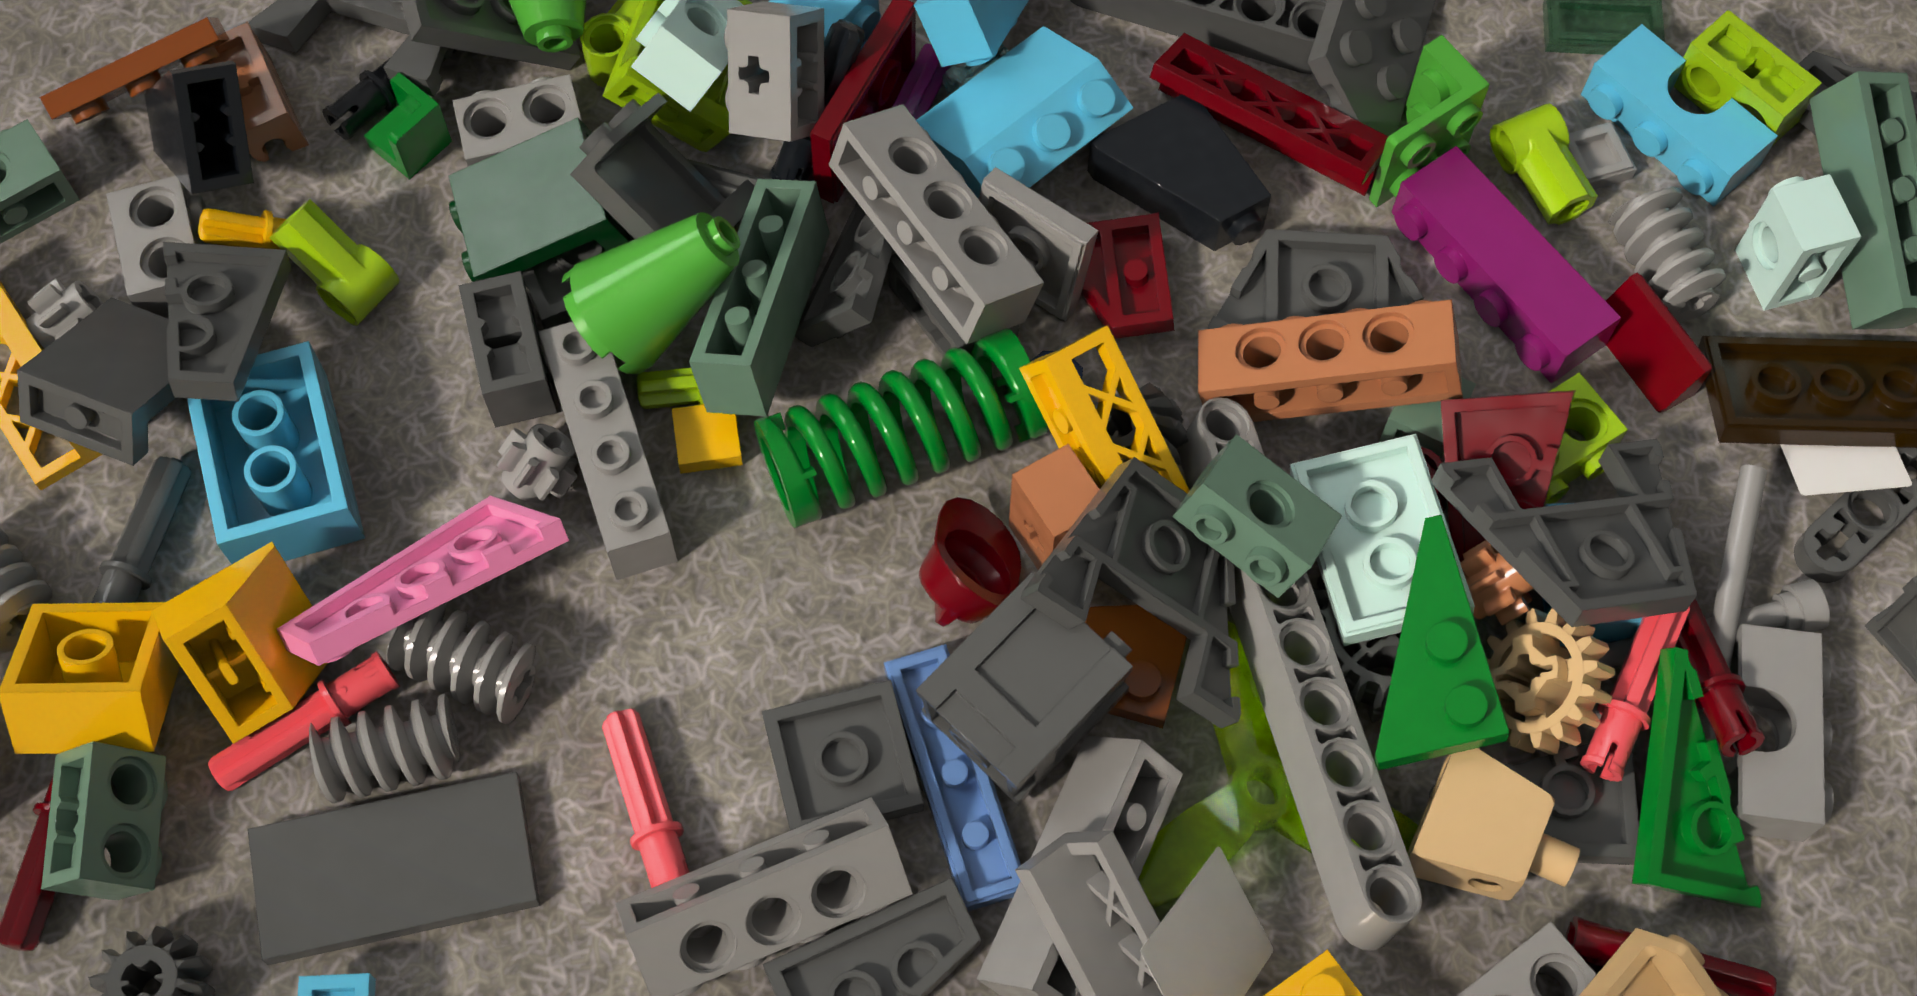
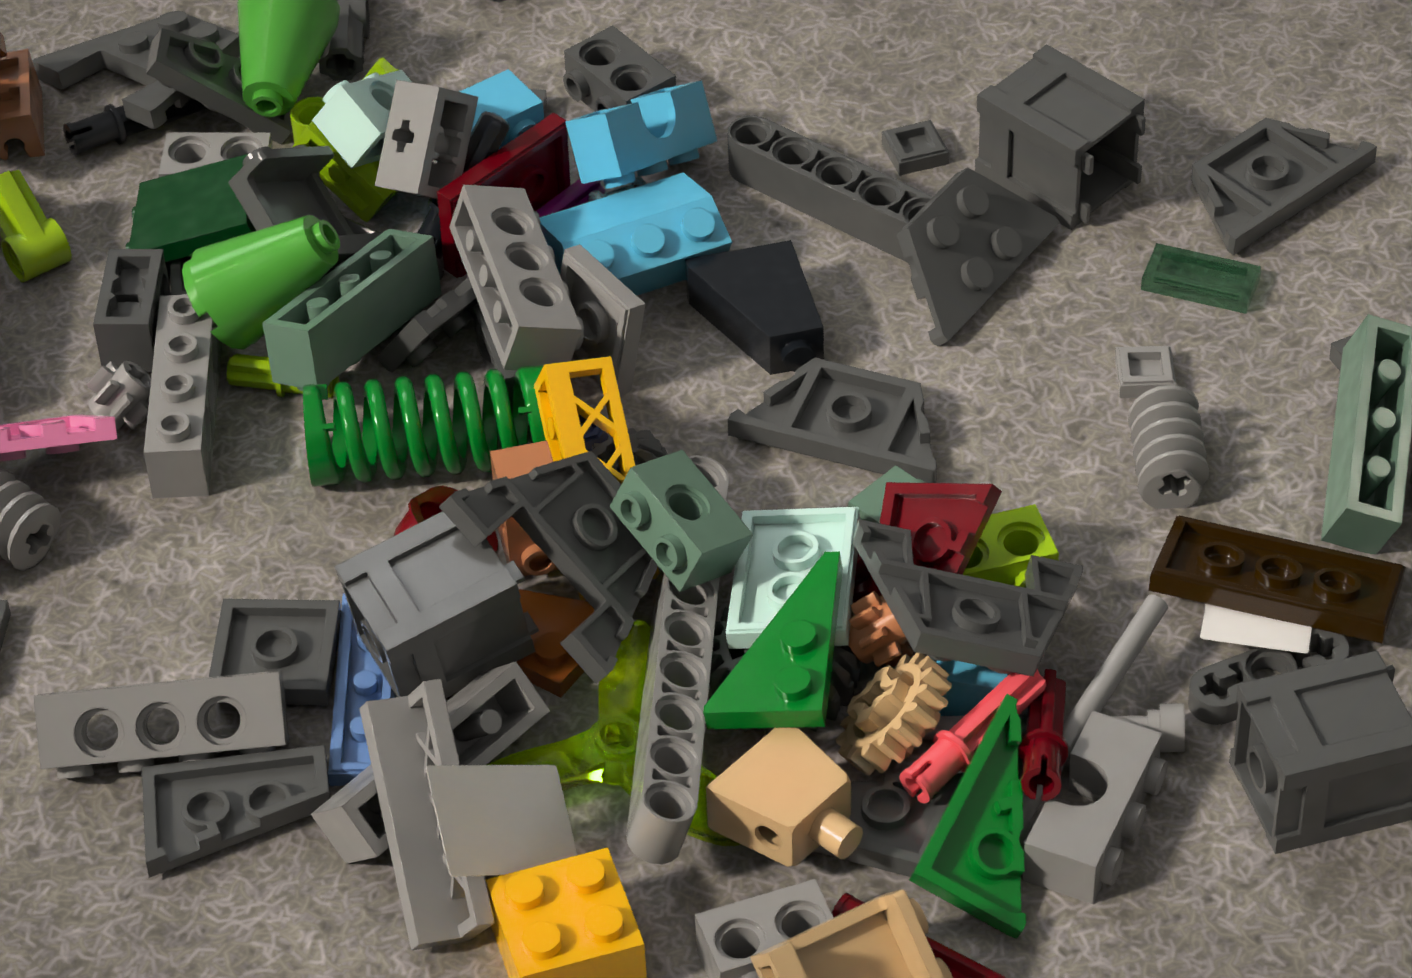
camera: 20 degrees right, 20 degrees down
green panel [364,72,452,180] -> none
coral axle [602,709,690,888] -> none
yellow tile [672,404,743,474] -> none
dark red wing [1081,213,1175,339] -> none
dark red fence [1149,33,1389,196] -> none
nougat brick [1198,299,1463,422] -> none
bright green bracket [1369,35,1490,208] -> none
magenta brick [1391,146,1621,384] -> none
lime piece [1489,104,1598,225] -> none
medium azure arch [1581,24,1778,207] -> none
dark red slope [1606,272,1713,413] -> none
lime brick [1673,10,1822,146] -> none
light aqua brick [1735,174,1862,311] -> none

